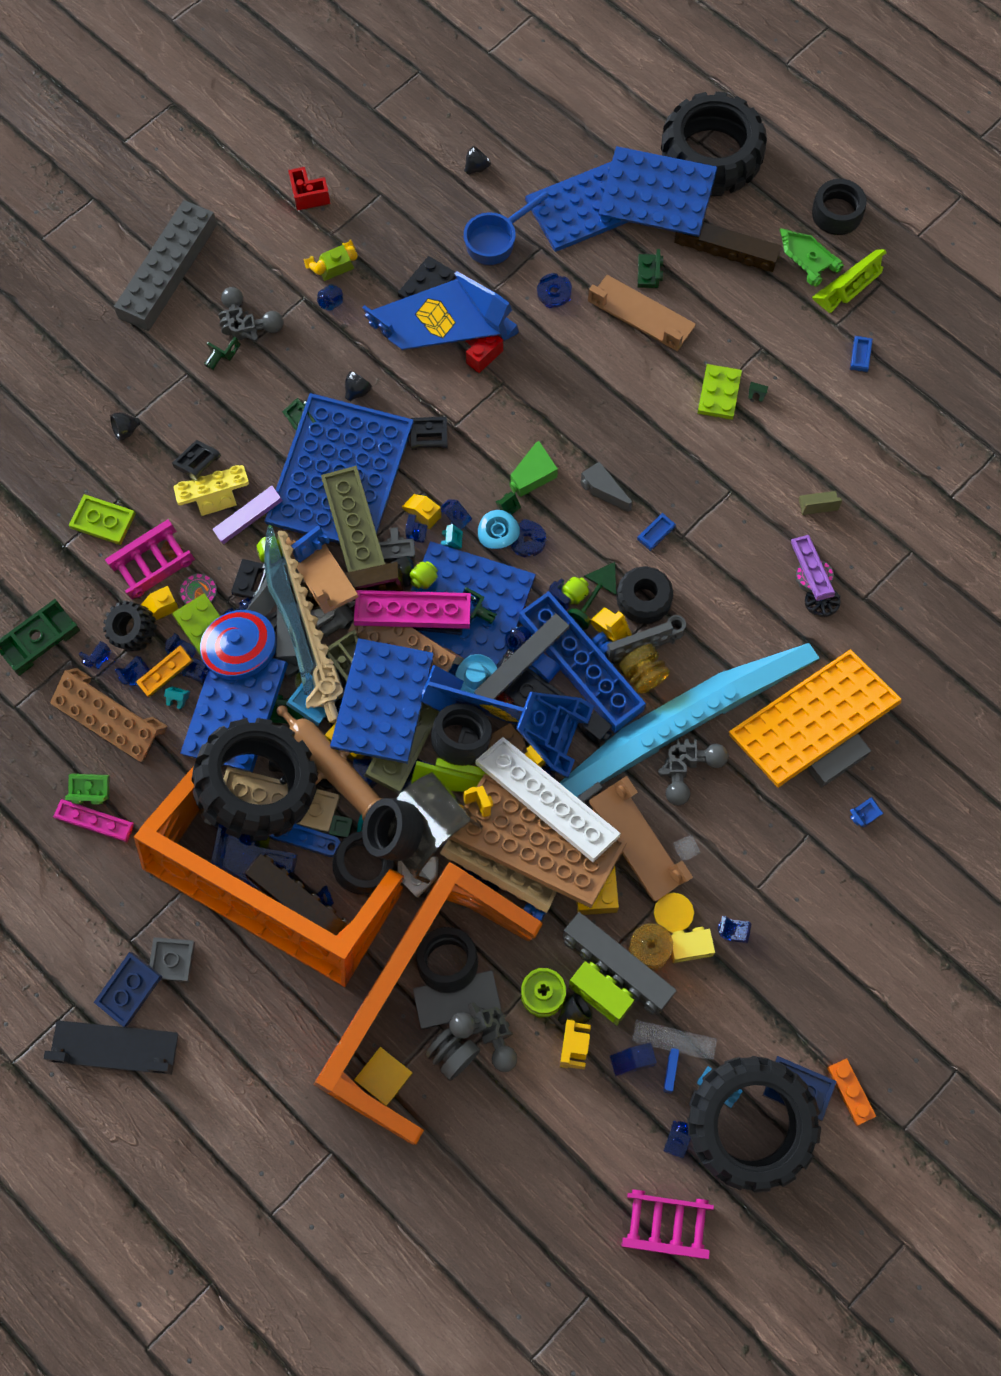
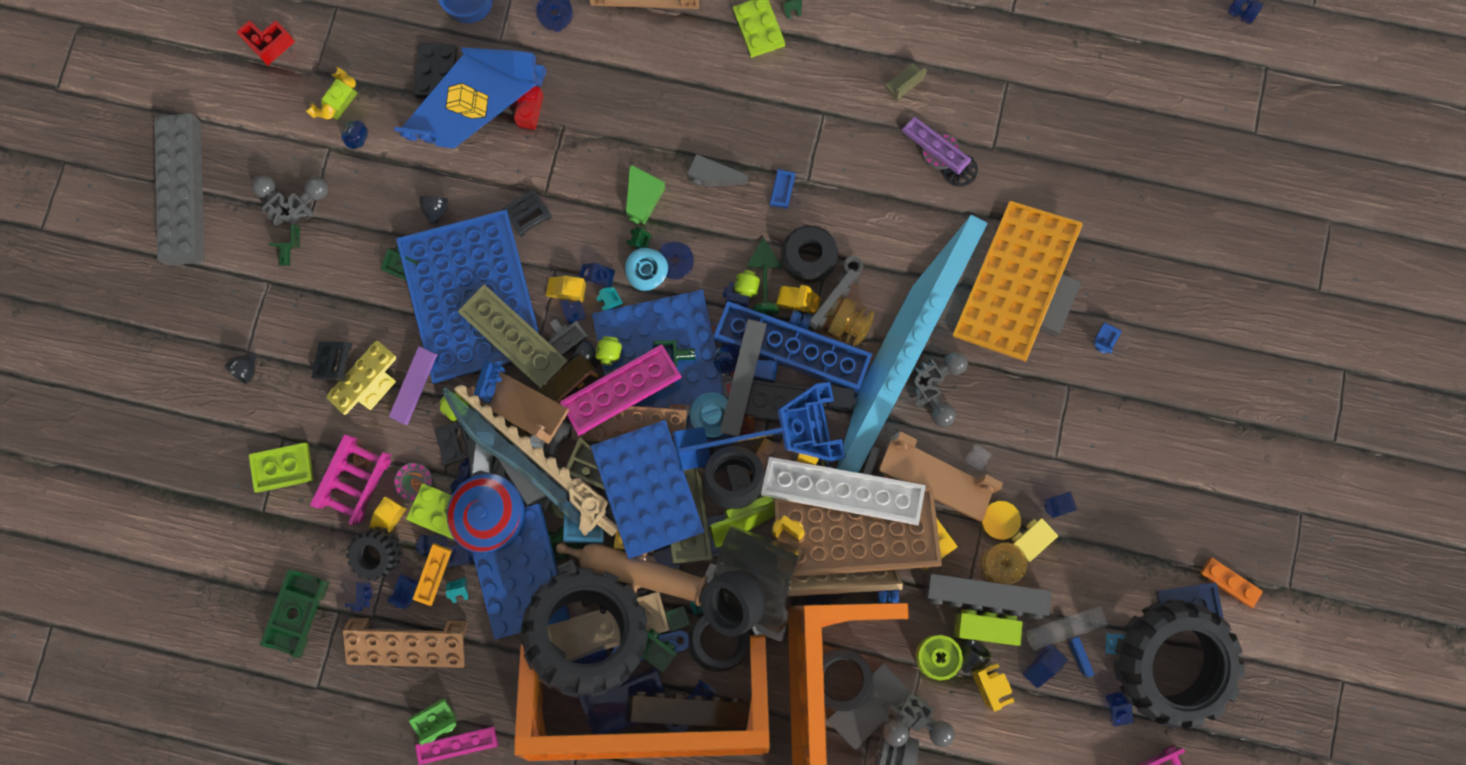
camera: 30 degrees left, 10 degrees up
none -> dark green bracket [642,628,678,672]

